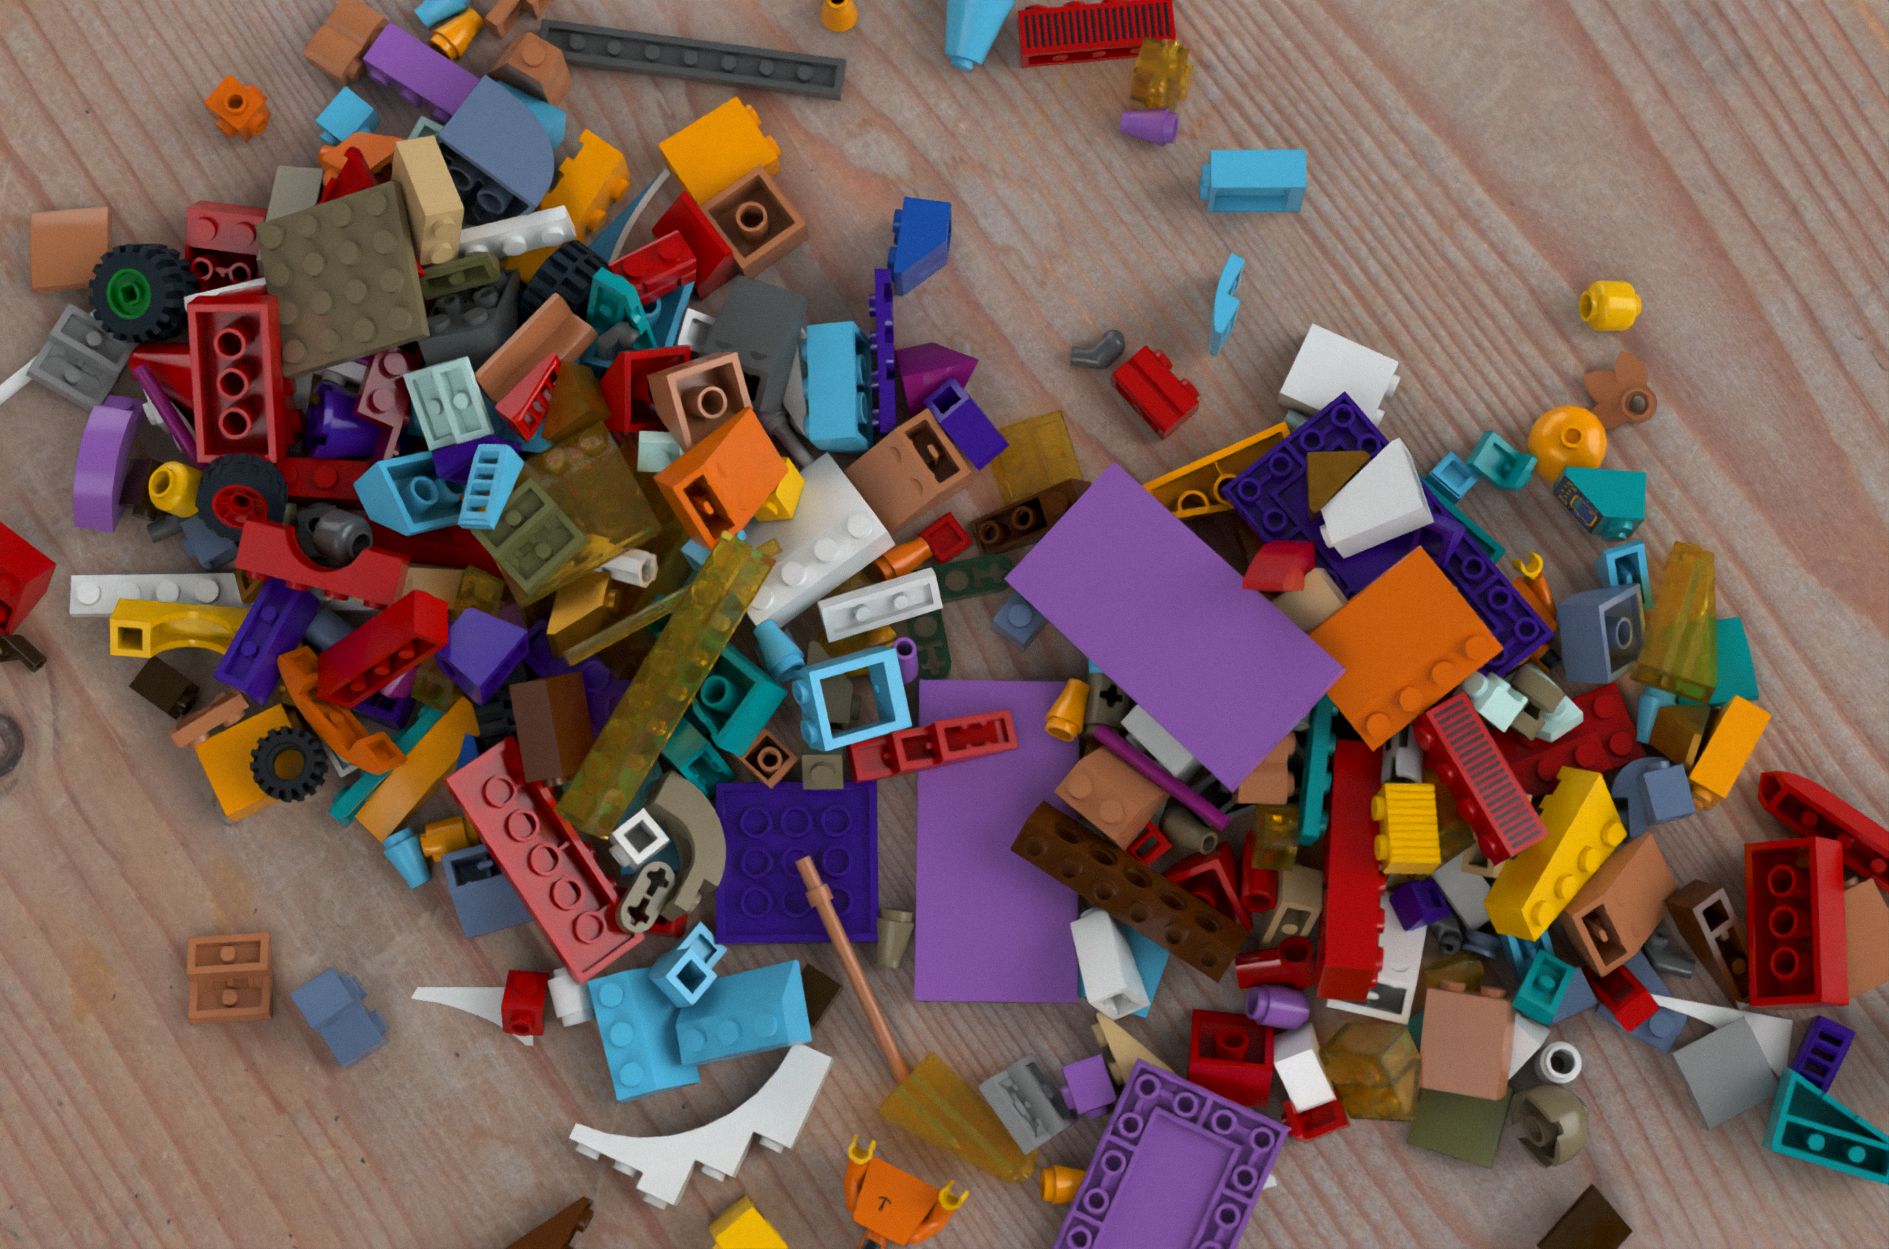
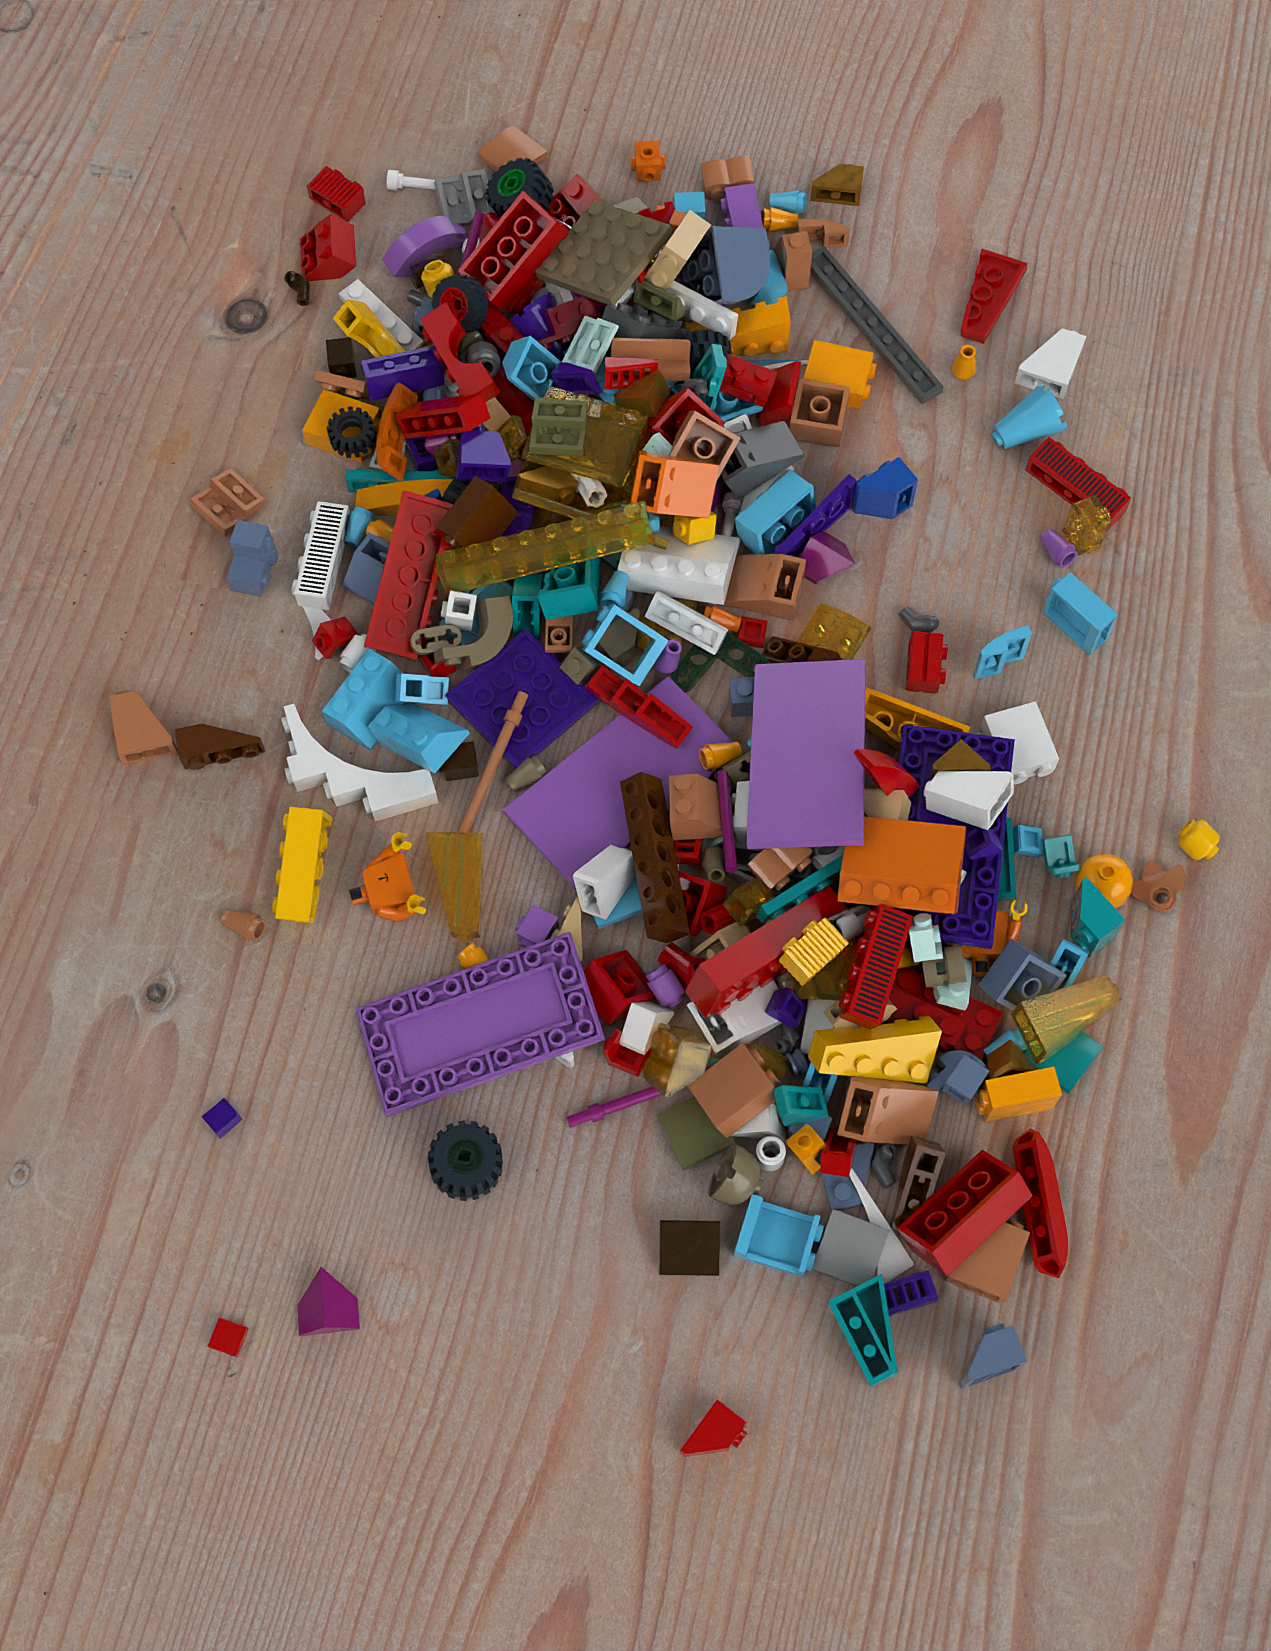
camera: 45 degrees right, 10 degrees down
medium azure slope [458,444,524,530] -> none
dark purple slope [923,376,1009,471] -> none
light grey slope [978,1053,1079,1156] -> none
none -> white brick [292,501,350,610]
none -> magenta bar [566,1065,713,1128]
none -> medium azure panel [734,1194,824,1278]
none -> light orange bracket [785,1124,826,1175]

